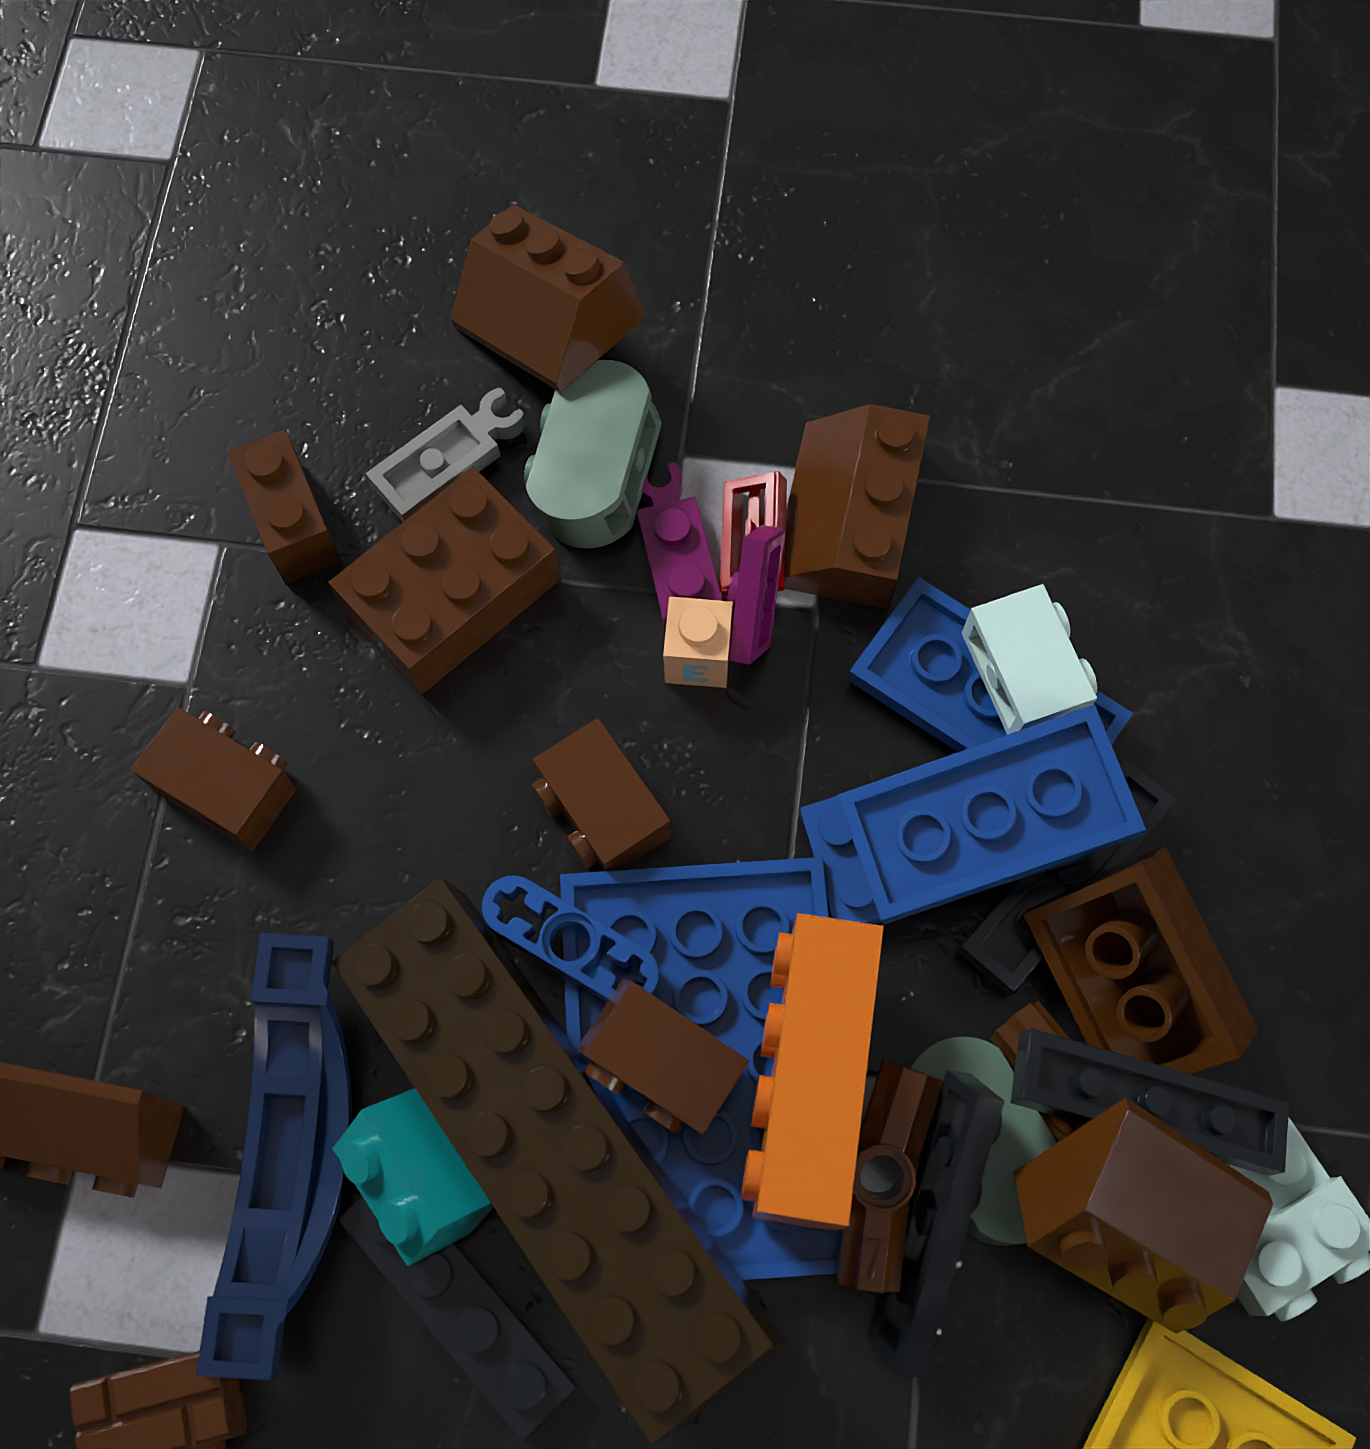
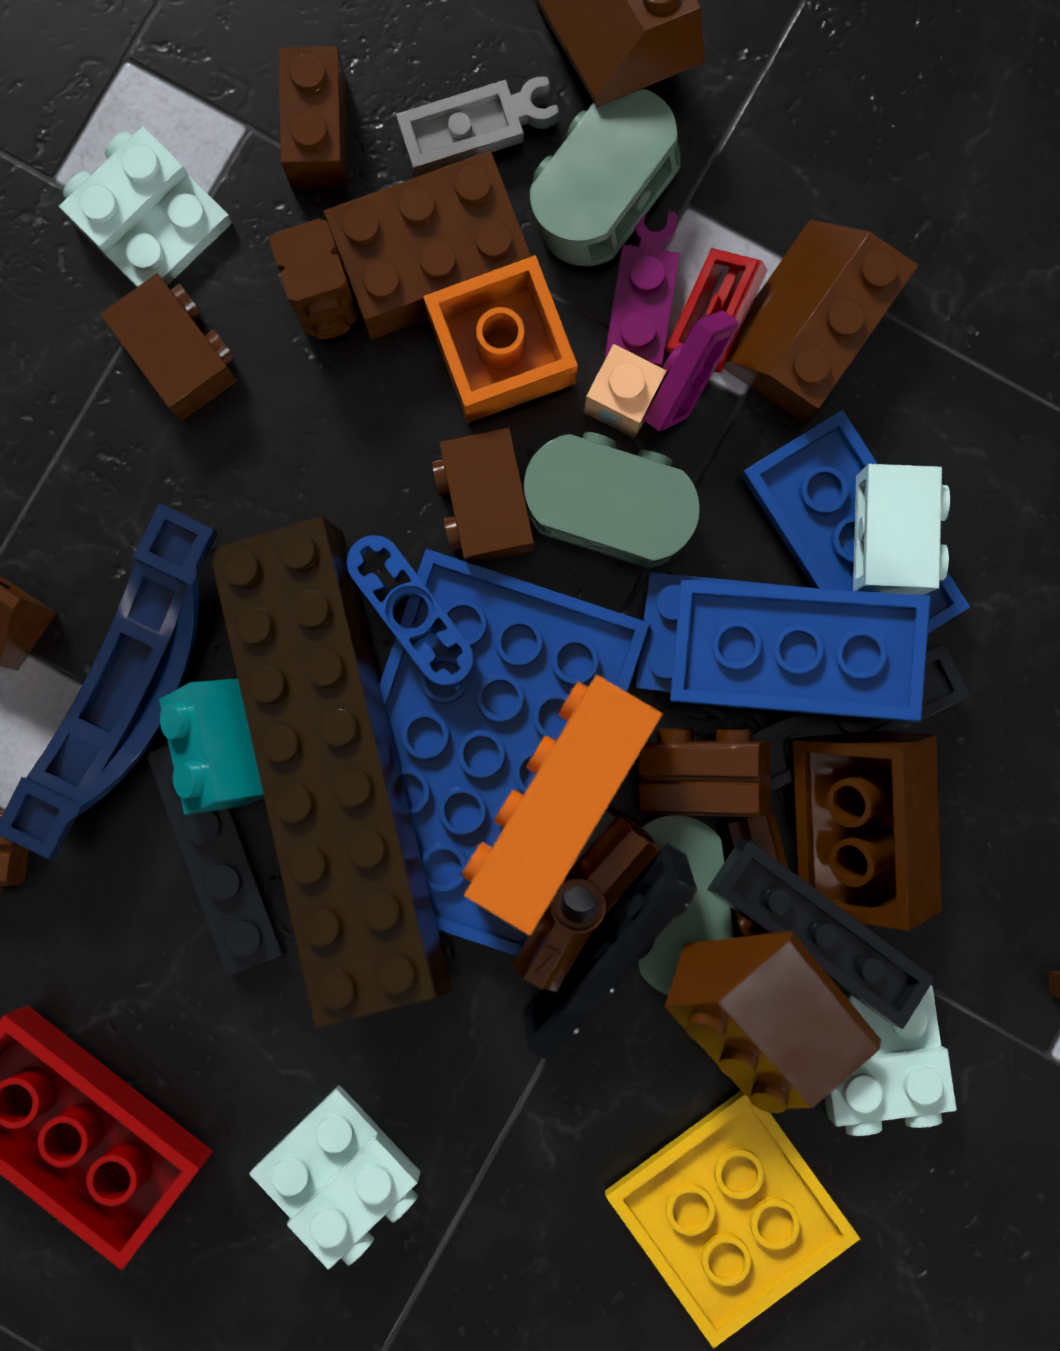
camera: 20 degrees right, 15 degrees up
reddish brown brick [577,979,750,1135] -> none
none -> light aqua plate [59,126,233,287]
none -> reddish brown brick [269,218,359,339]
none -> orange brick [423,255,578,424]
none -> sand green brick [524,432,699,569]
none -> reddish brown brick [639,728,771,817]

